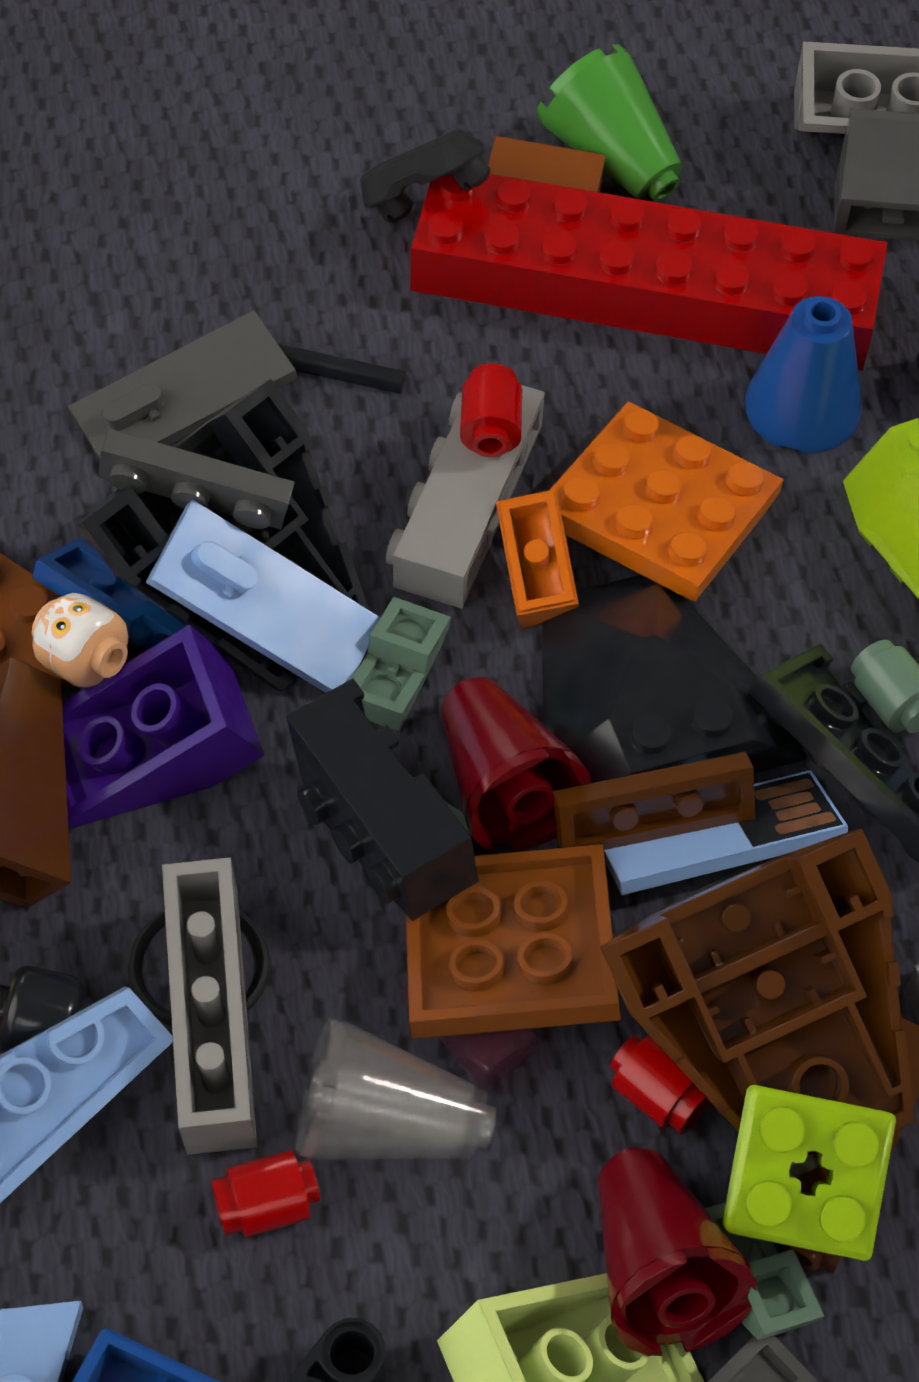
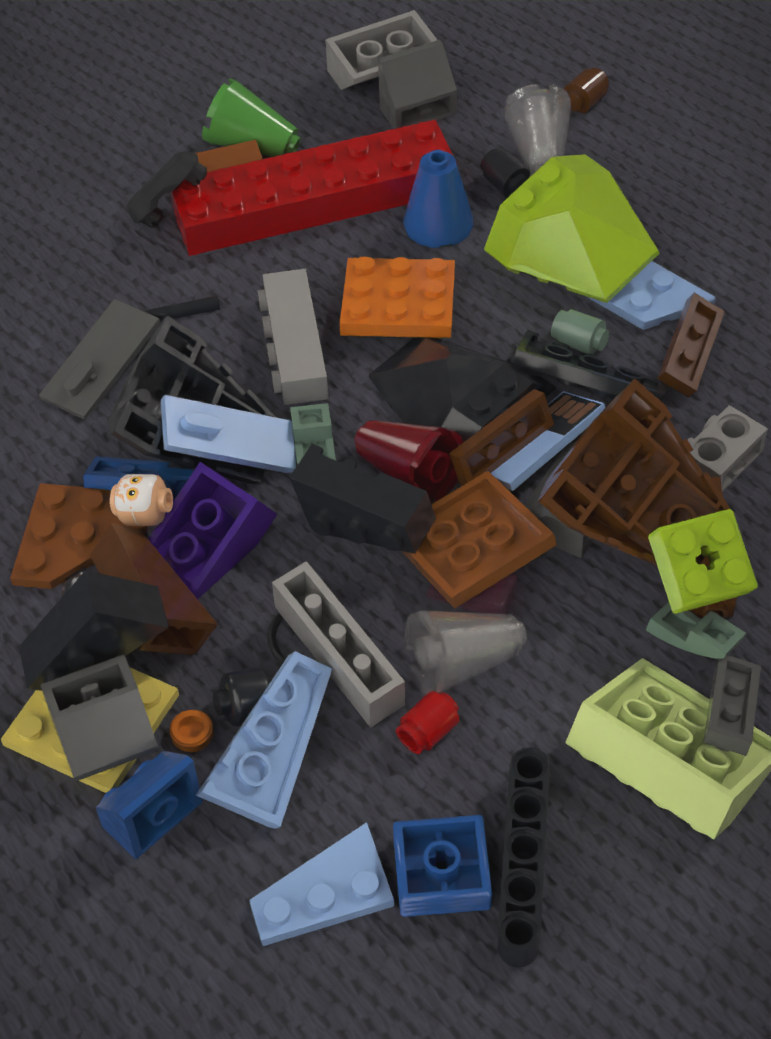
camera: 25 degrees left, 5 degrees down
dark grey plate [98,428,295,530] -> none
red brick [460,363,523,457] -> none
orange slope [496,489,579,628] -> none
dark red cone [598,1148,756,1356] -> none
red brick [610,1035,711,1135] -> none

